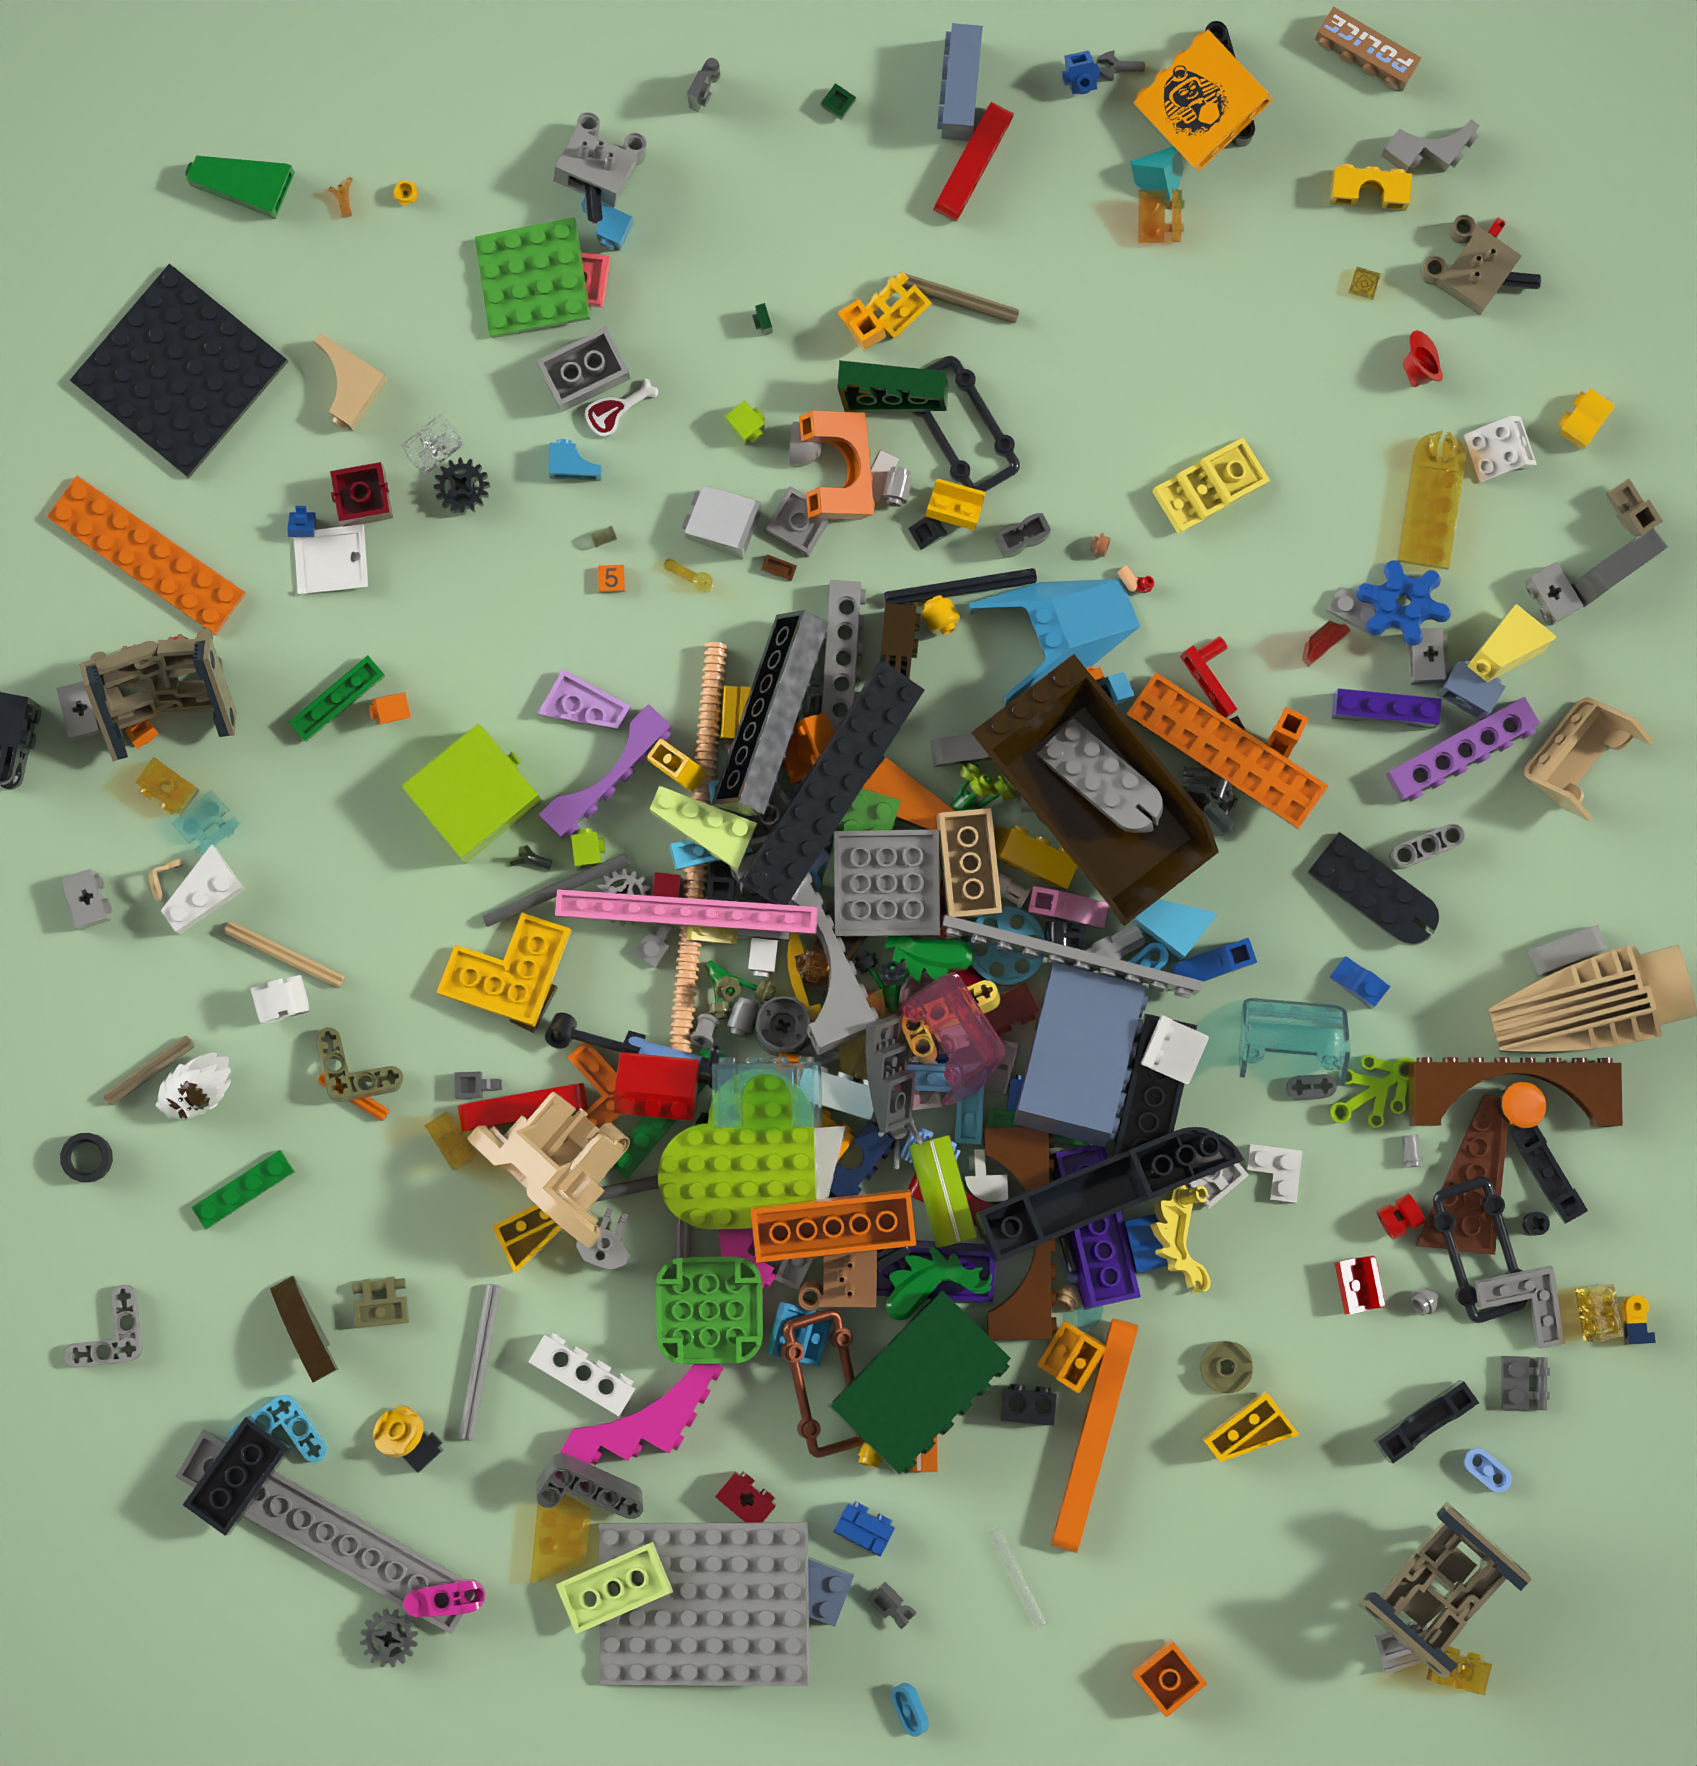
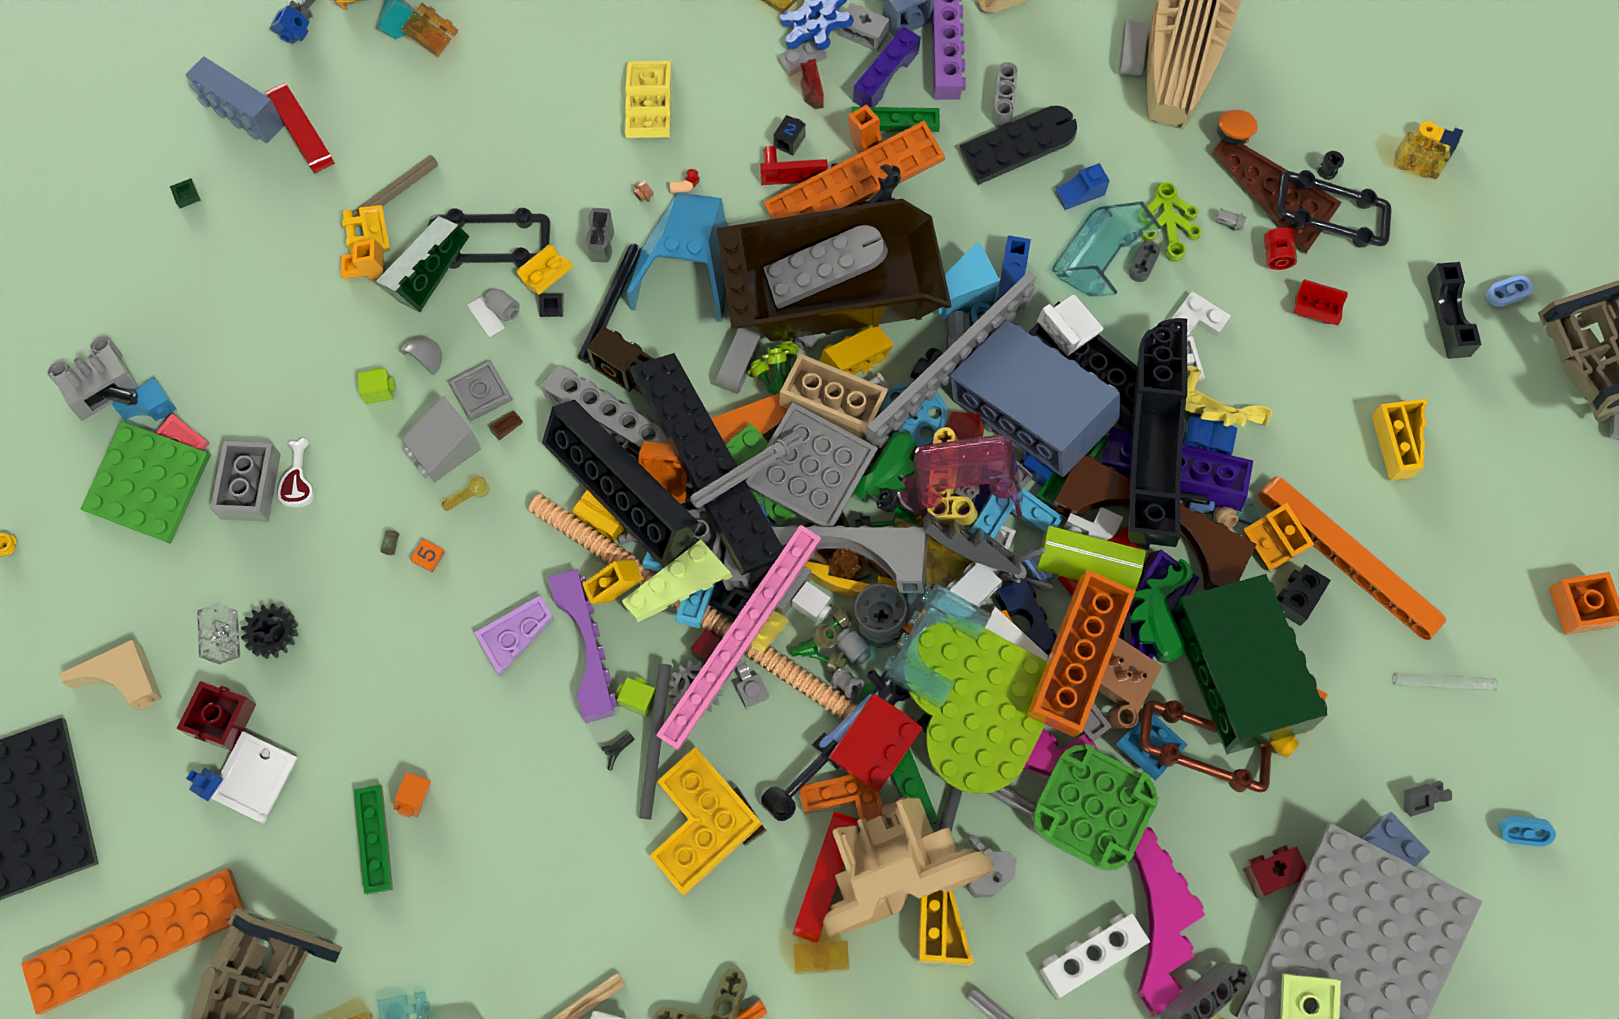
camera: 60 degrees left, 15 degrees down
lime container [402,723,542,863] -> none
dark grey plate [455,1071,502,1099] -> none
dark azure arch [548,439,602,480] -> none
dark grey plate [687,57,720,112] -> none
dark green plate [752,303,773,336] -> none
orange arch [799,410,875,520] -> none
blue brick [833,1501,895,1557] -> none
yellow head [921,595,960,636] -> none
bright pink slope [1027,886,1108,929] -> none
olive plate [1199,1341,1253,1394] -> none
reddish brown arch [1409,1057,1623,1127] -> none
light grey plate [1411,1289,1438,1316] -> none
light grey plate [1475,1266,1565,1349] -> none
dark grey plate [1501,1356,1550,1410] -> none
black slope [1511,1125,1588,1224] -> none
none -> light grey axle [690,432,803,508]
none -> black brick [773,115,806,156]
none -> green plate [851,107,940,132]

